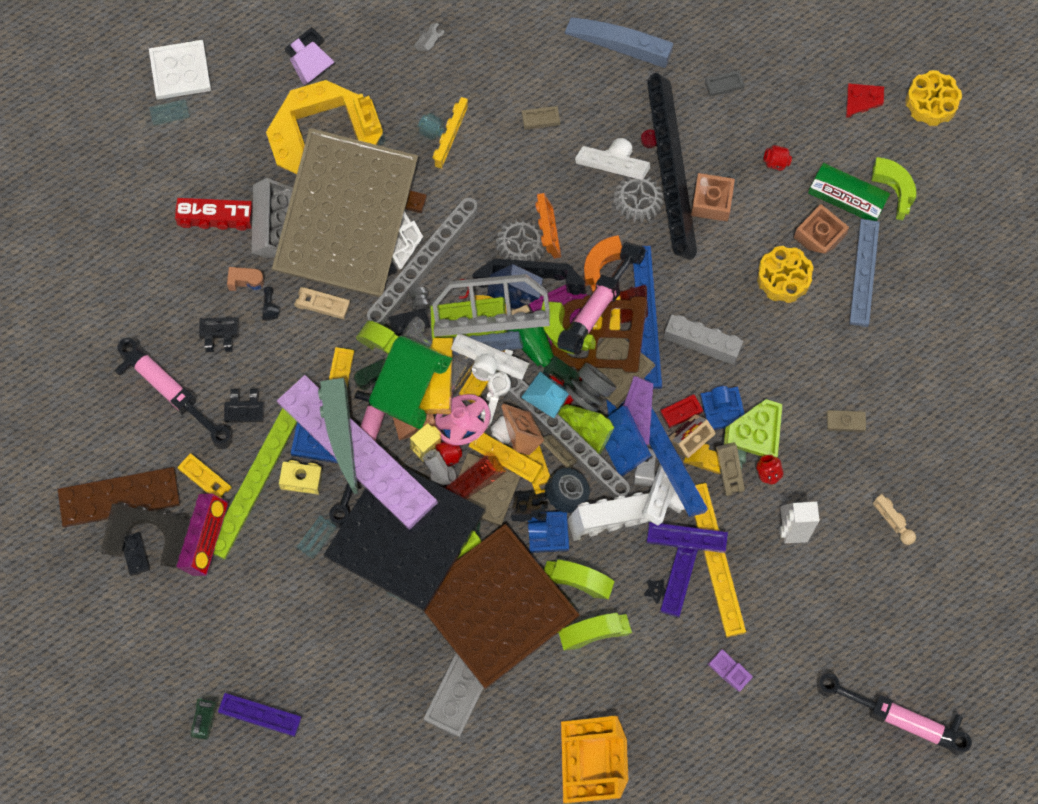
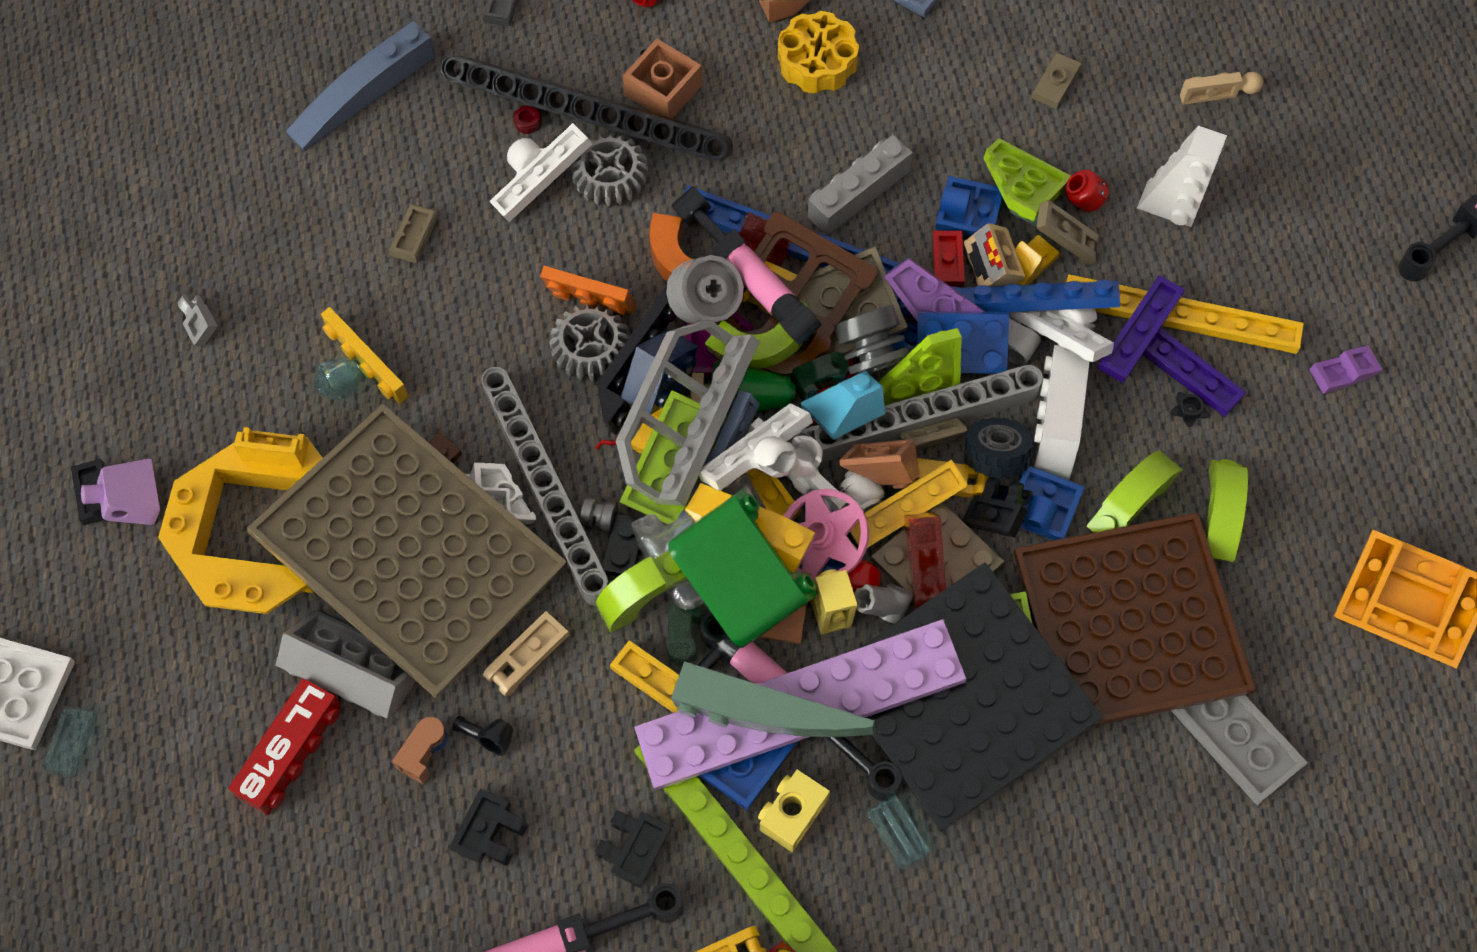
camera: 60 degrees left, 5 degrees down
none -> light grey wheel [666,255,744,324]

